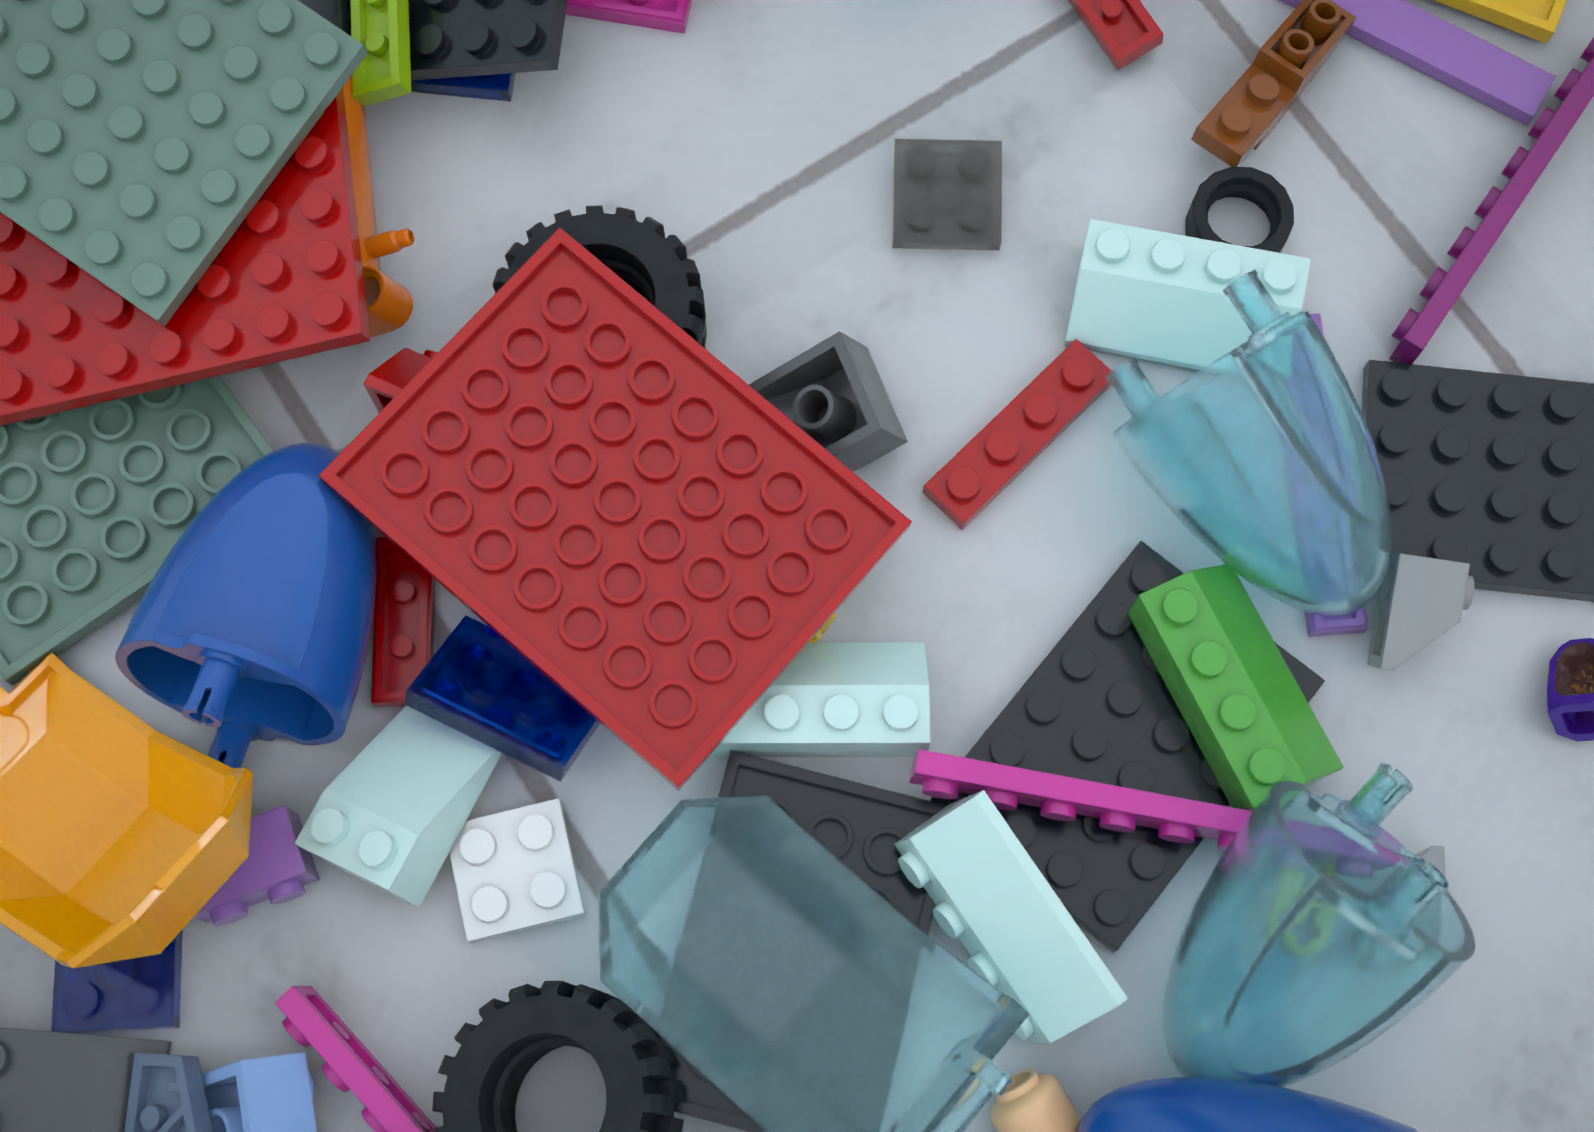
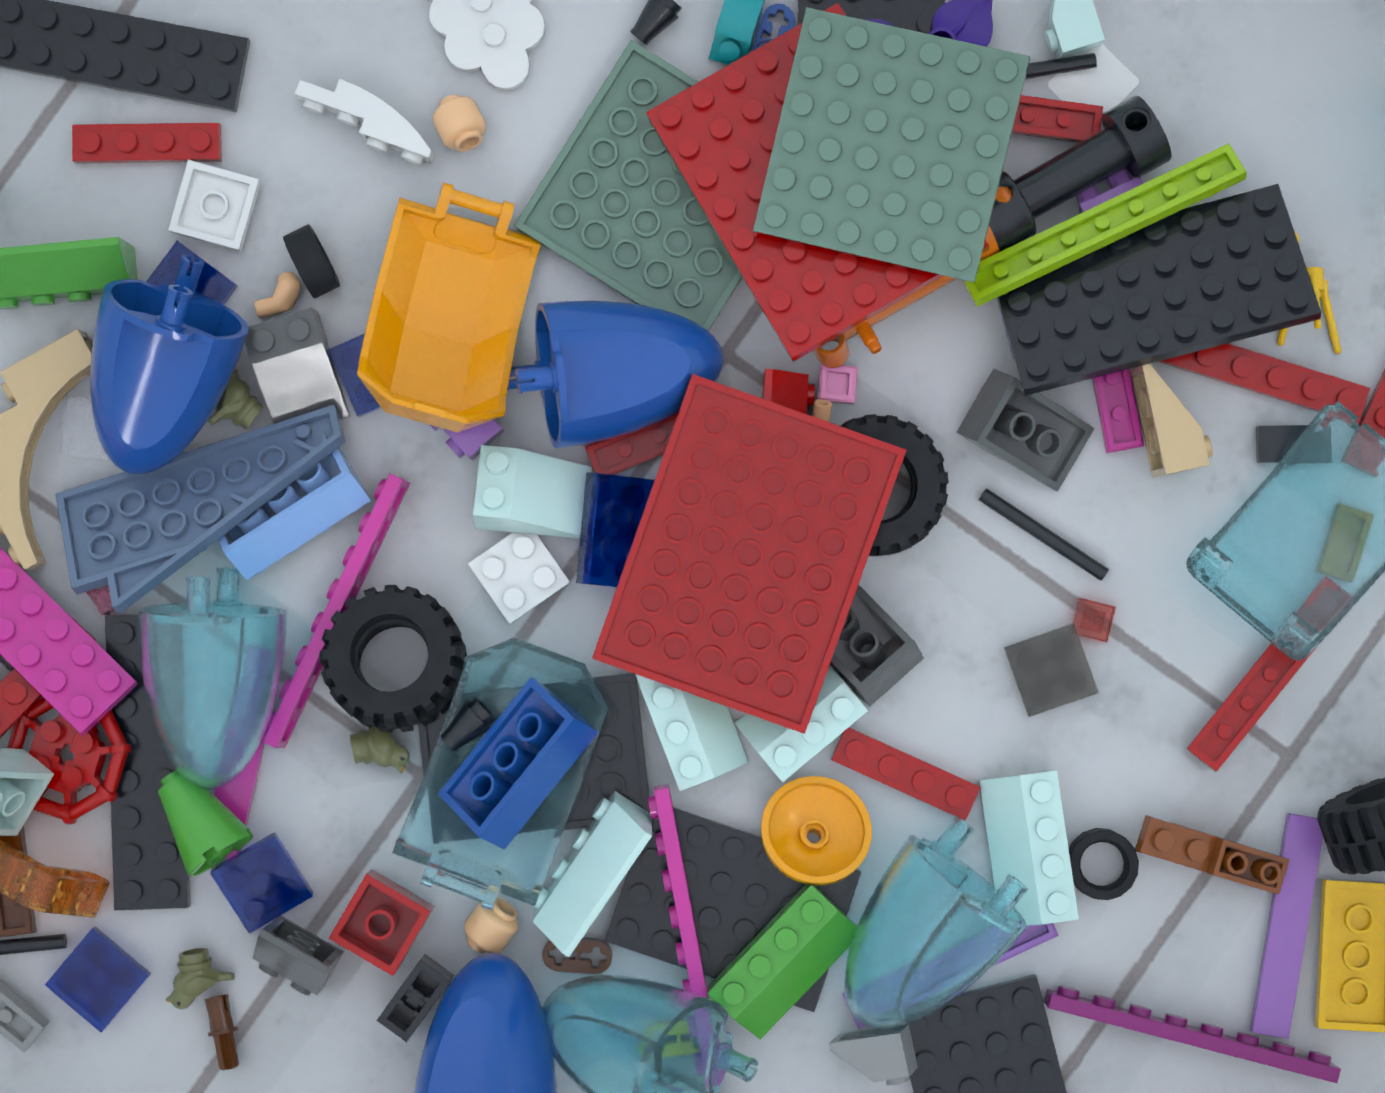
camera: 75 degrees right, 15 degrees up
none -> blue slope [438,677,599,850]
none -> black cone [440,697,496,752]
none -> reddish brown beam [542,938,613,974]
none -> light aqua slope [734,665,868,782]
none -> light orange dish [760,776,872,885]
none -> bright pink tile [817,364,857,404]
none -> dark grey slope [956,369,1095,492]
none -> black bar [978,488,1109,581]
none -> clear red tile [1070,598,1116,642]

